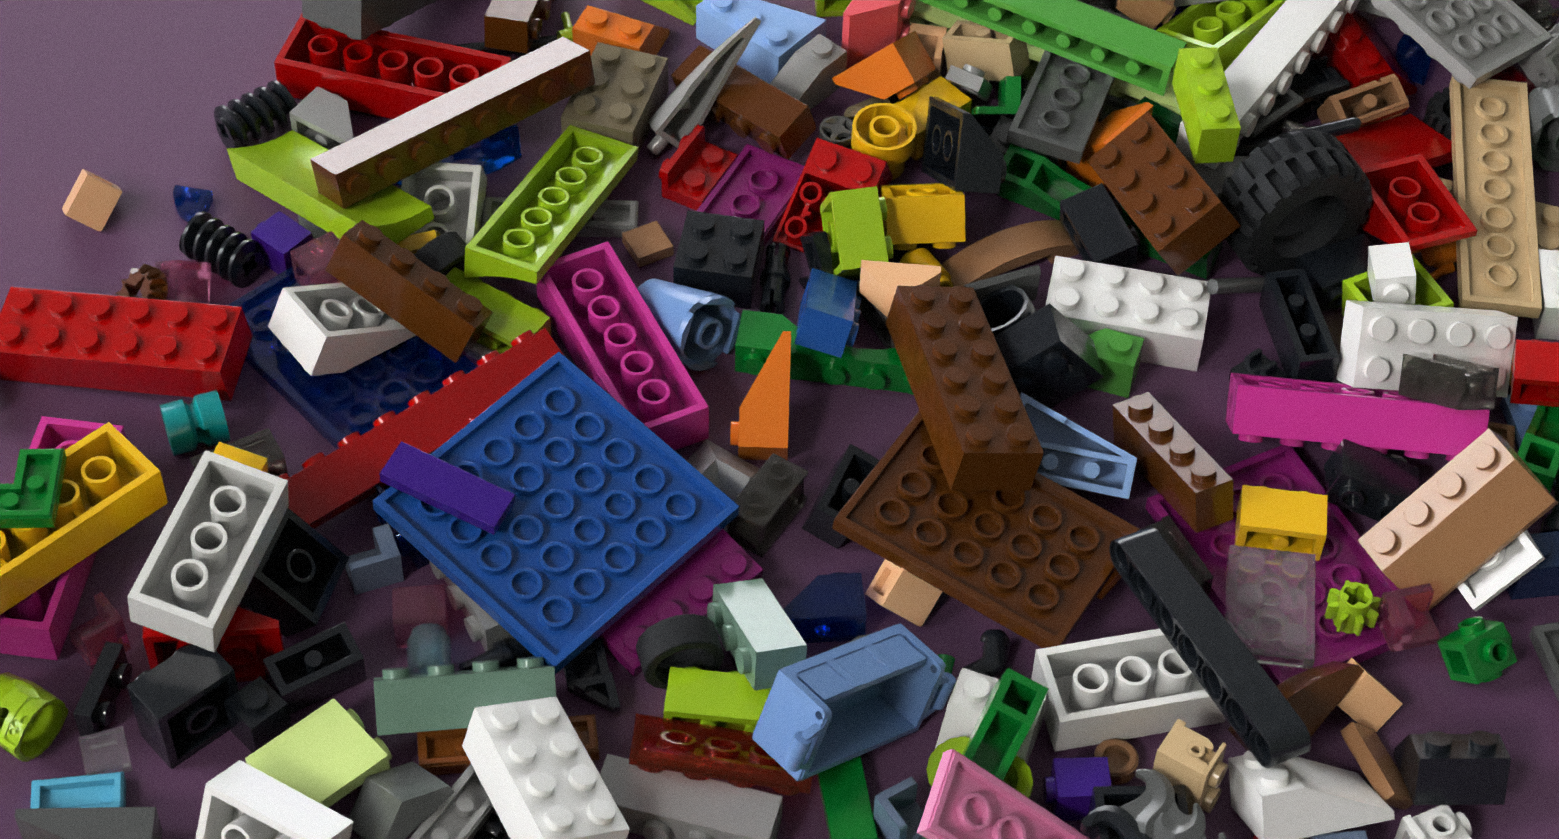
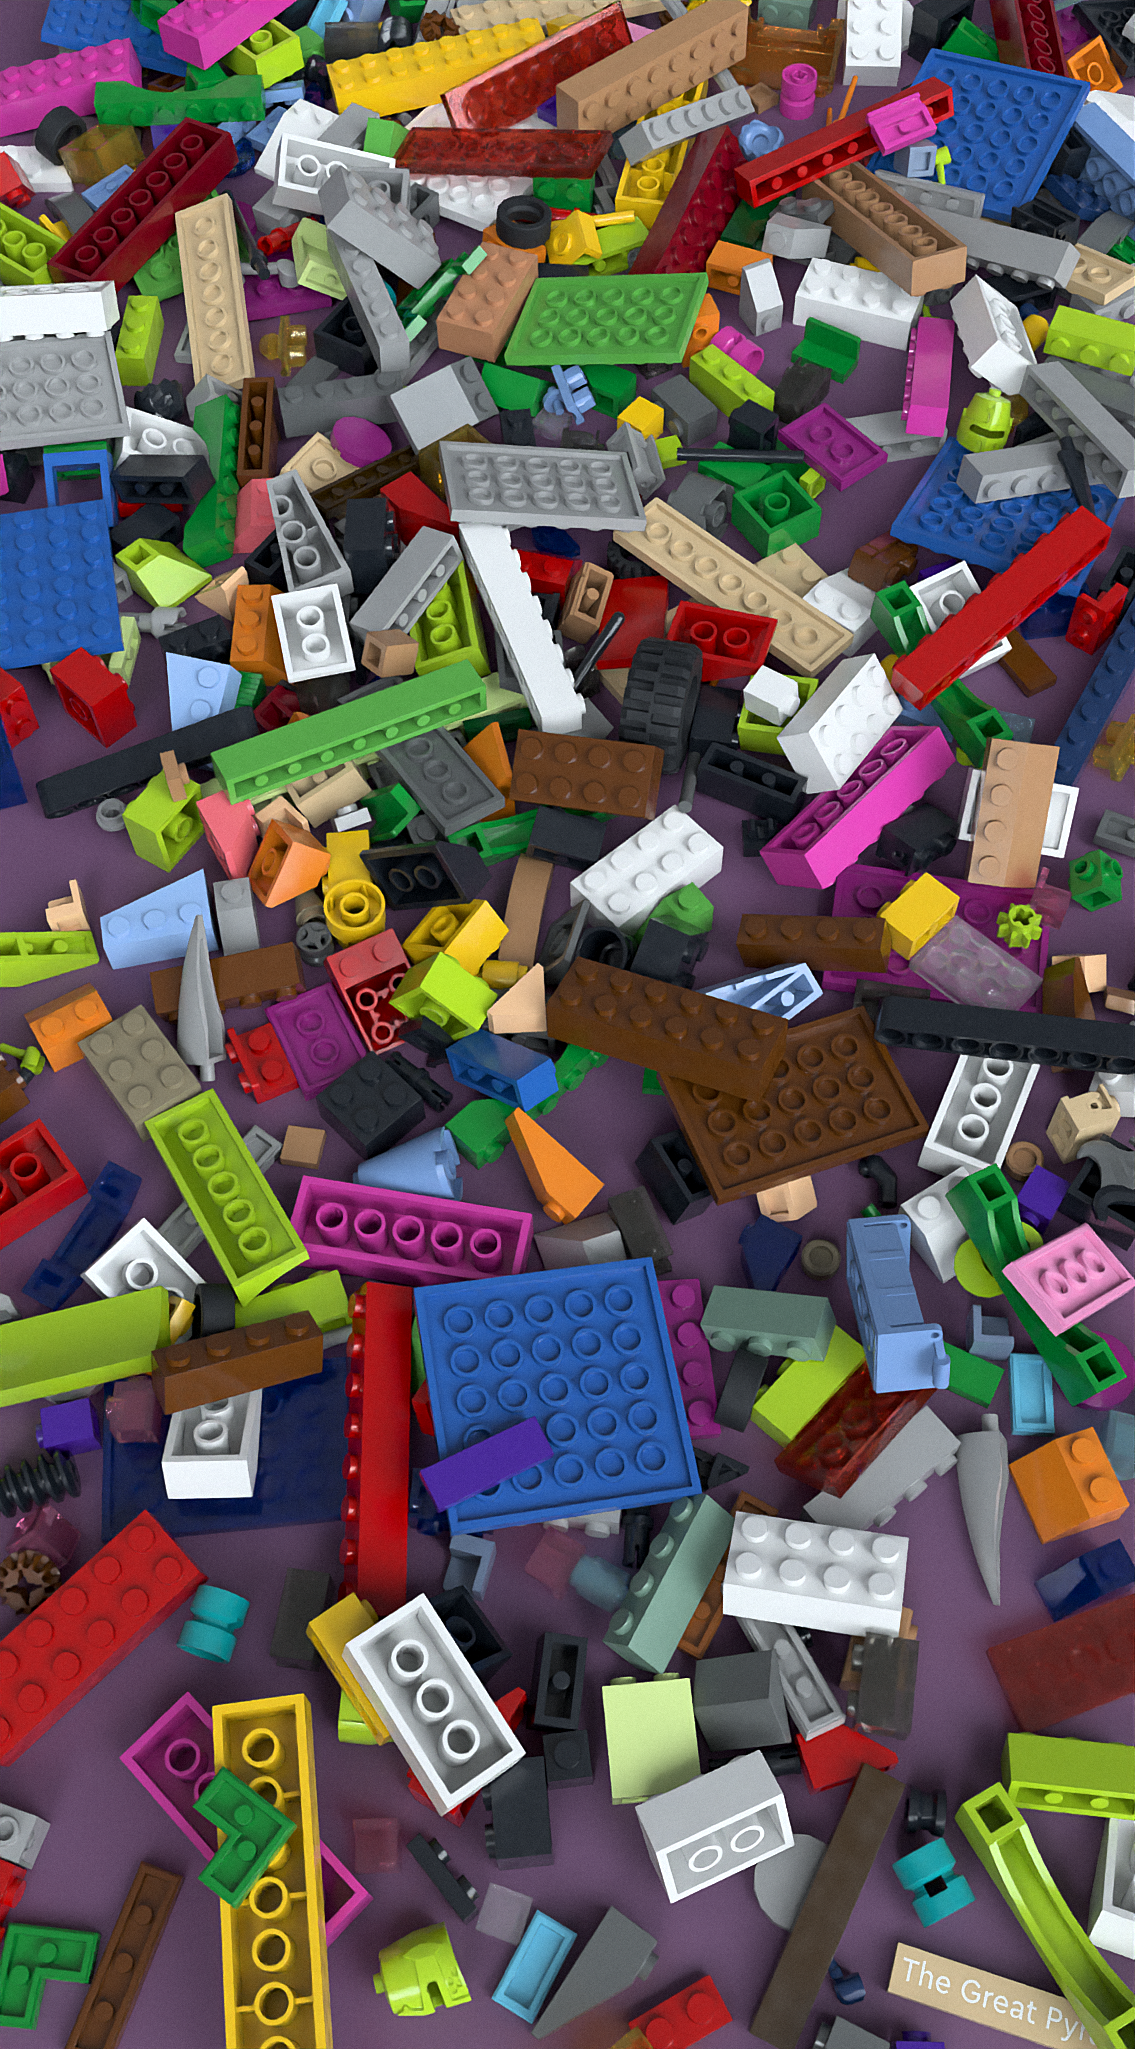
camera: 50 degrees left, 10 degrees up
reddish brown brick [310,37,596,209] -> none
lime brick [1172,47,1241,164] -> none
clear smoke hinge [1398,354,1499,410] -> none

